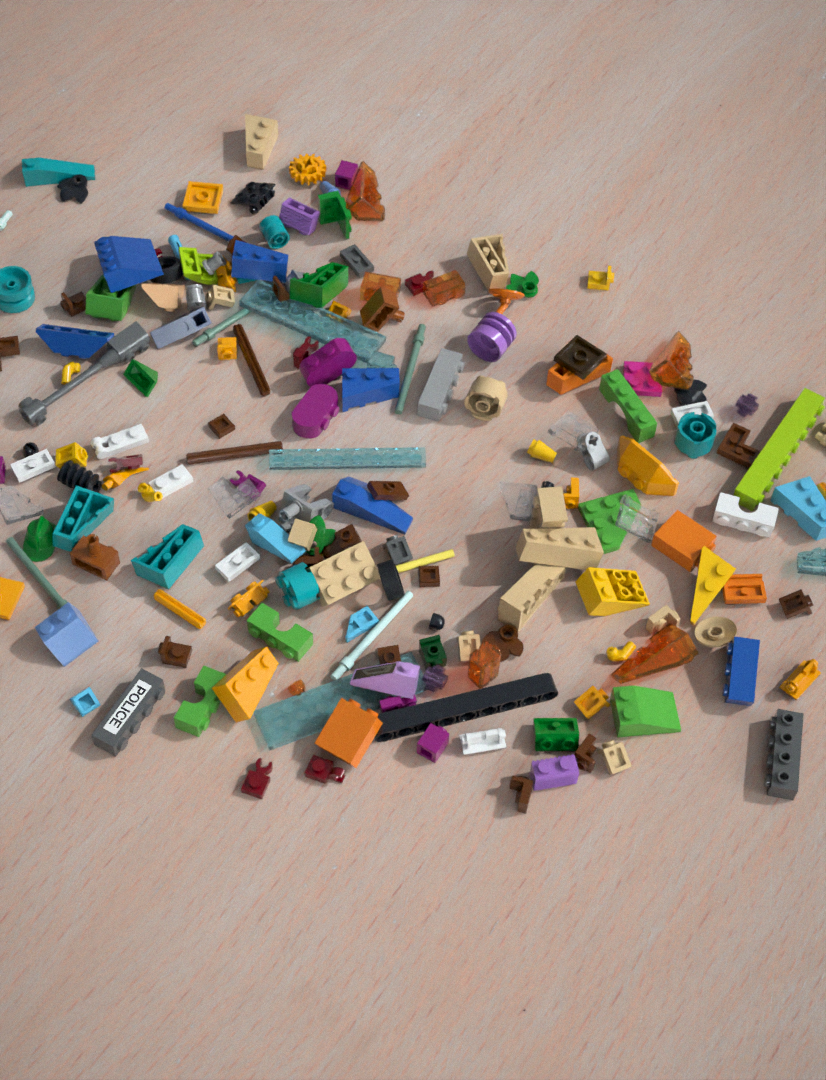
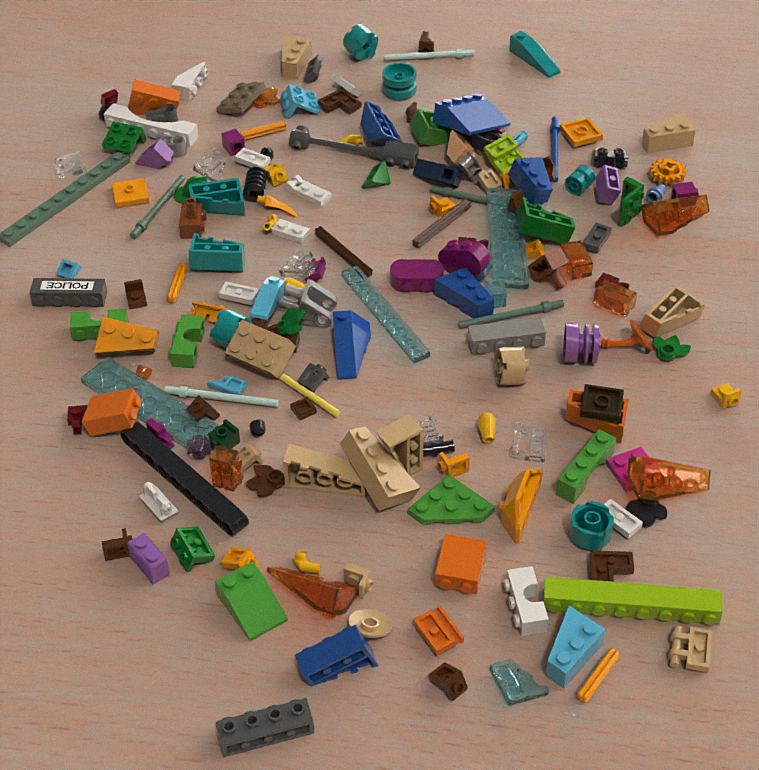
camera: 65 degrees right, 10 degrees down
medium blue slope [35,602,98,666] -> none
black plate [57,174,88,204] -> none
dark red plate [108,454,143,473] -> none
light grey bush [202,252,226,275] -> none
reddish brown tile [208,414,235,439] -> none
dark red plate [241,758,273,799] -> none
tan panel [288,518,317,551] -> none
reddish brown bracket [335,524,362,550] -> none
lavender slope [350,661,420,699] -> none
reddish brown plate [367,481,409,500] -> none
black tyre [377,559,405,601] -> none
magenta brick [417,723,449,763] -> none
yellow slope [575,567,650,616] -> none
reddish brown bracket [575,733,597,773] -> none
light grey piece [576,432,610,471] -> none
tan bracket [597,740,632,775] -> none
clear plate [615,494,659,543] -> none
yellow wing [690,546,736,626] -> none
clear purple gear [735,393,759,417] -> none
light orange hinge [779,659,821,700] -> none

